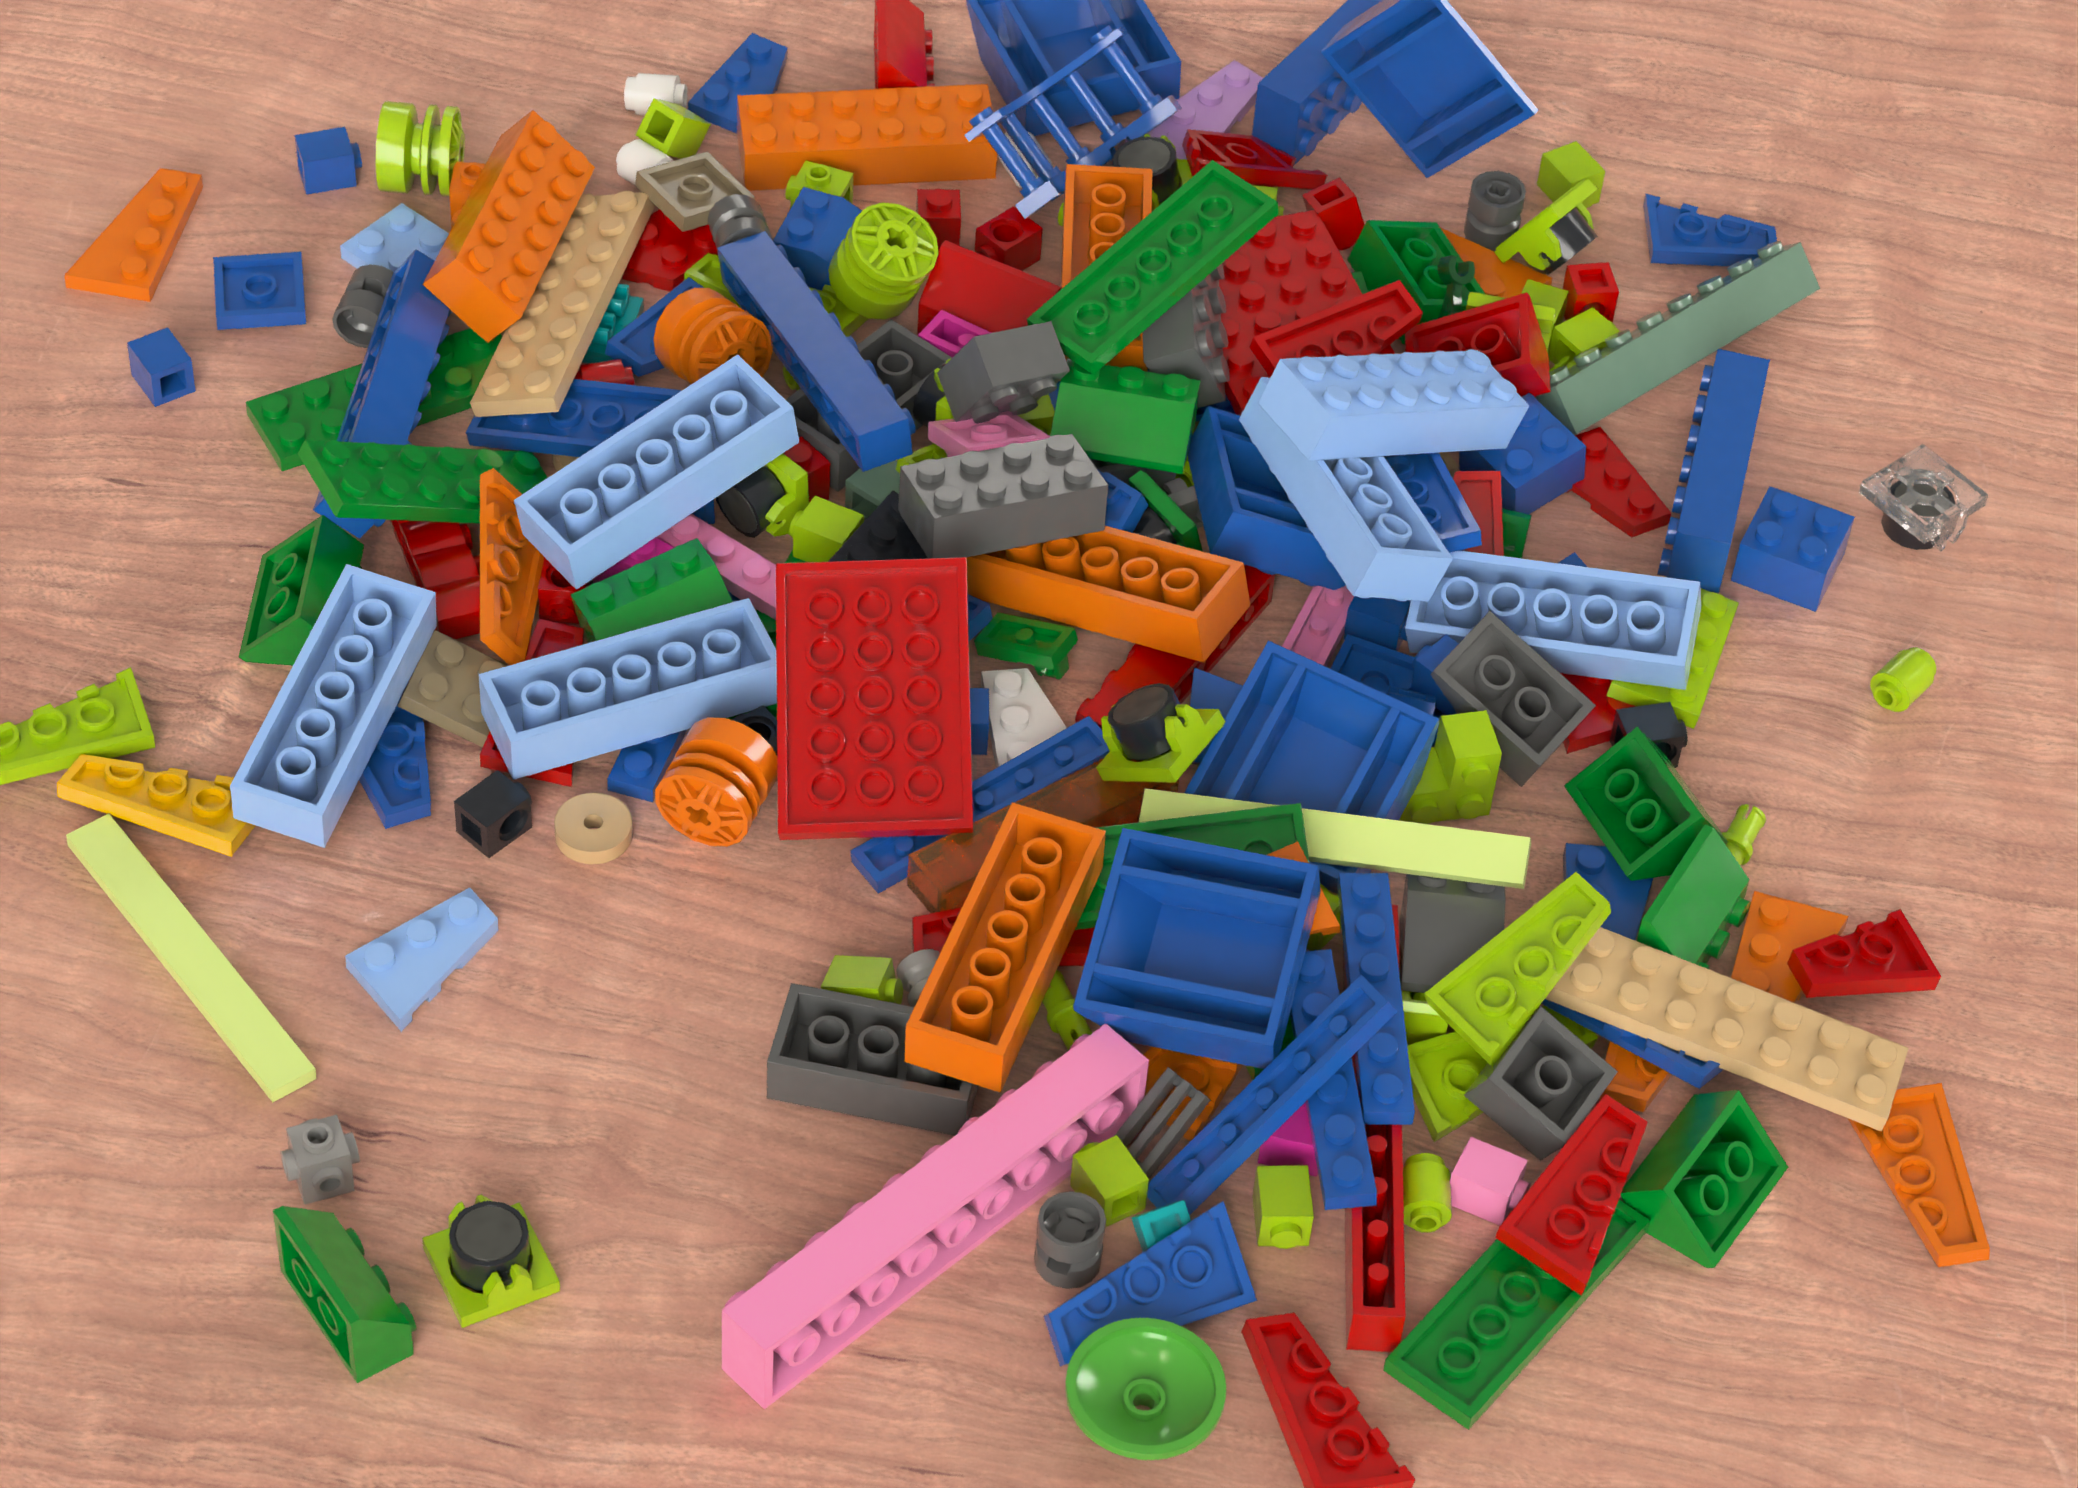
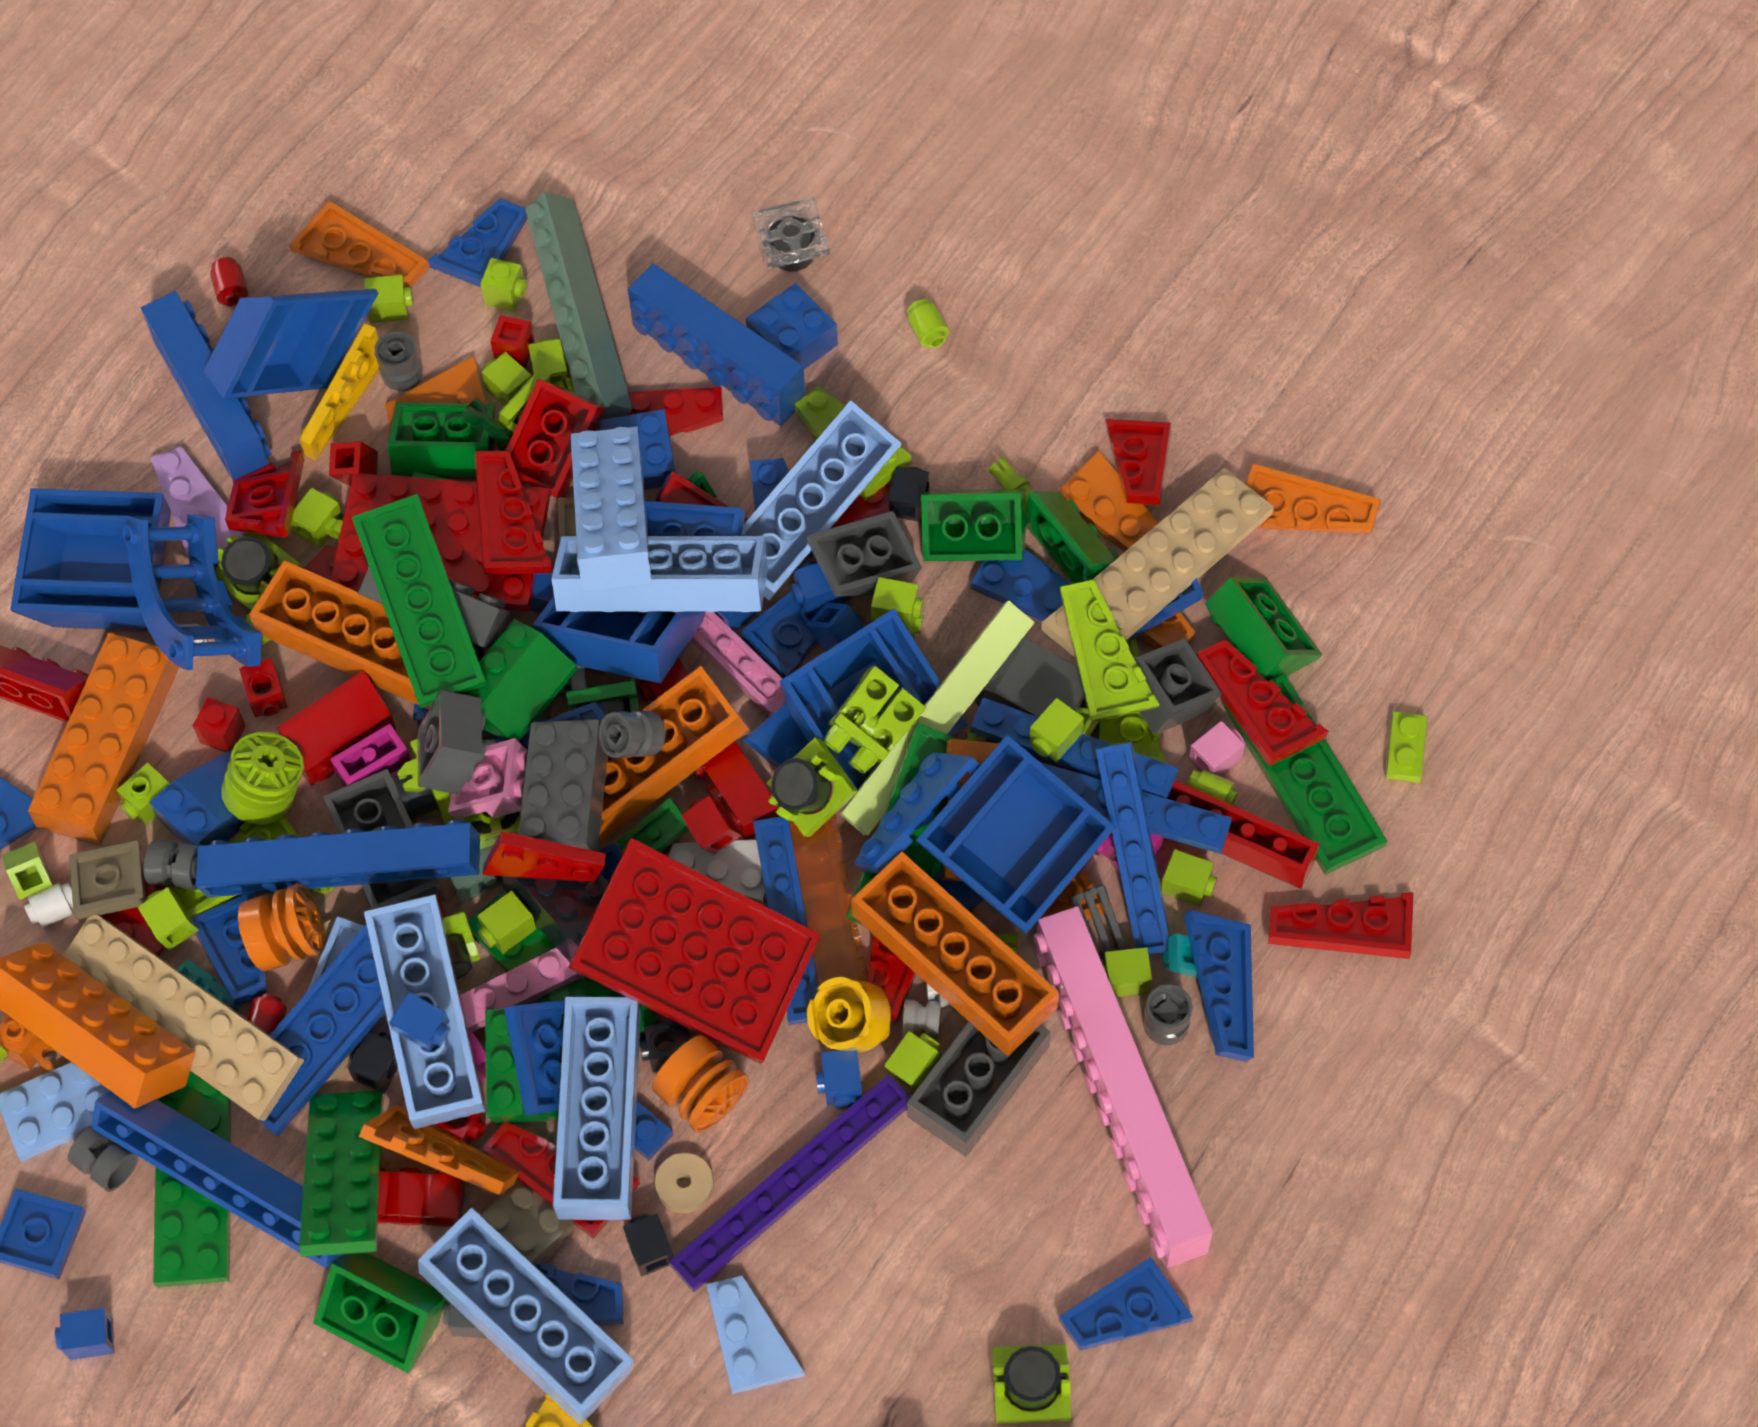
camera: 60 degrees left, 15 degrees up
bright green dish [1065,1318,1226,1460] -> none
lime piece [1494,178,1597,275] -> none
none -> lime brick [138,887,199,950]
none -> red brick [210,257,248,307]
none -> orange wing [289,201,430,288]
none -> yellow wing [299,323,379,461]
none -> blue brick [389,992,451,1052]
none -> lime brick [480,258,527,312]
none -> red wing [482,831,606,882]
none -> blue wing [504,1000,565,1116]
none -> dark grey wheel [598,711,666,758]
none -> dark purple plate [669,1074,911,1292]
none -> red brick [681,795,742,855]
none -> yellow brick [807,977,891,1053]
none -> blue brick [816,1050,862,1108]
none -> lime hips [823,666,926,773]
none -> blue wing [854,752,980,874]
none -> lime brick [1029,698,1084,762]
none -> blue wing [1058,1257,1194,1351]
none -> lime plate [1385,711,1428,783]

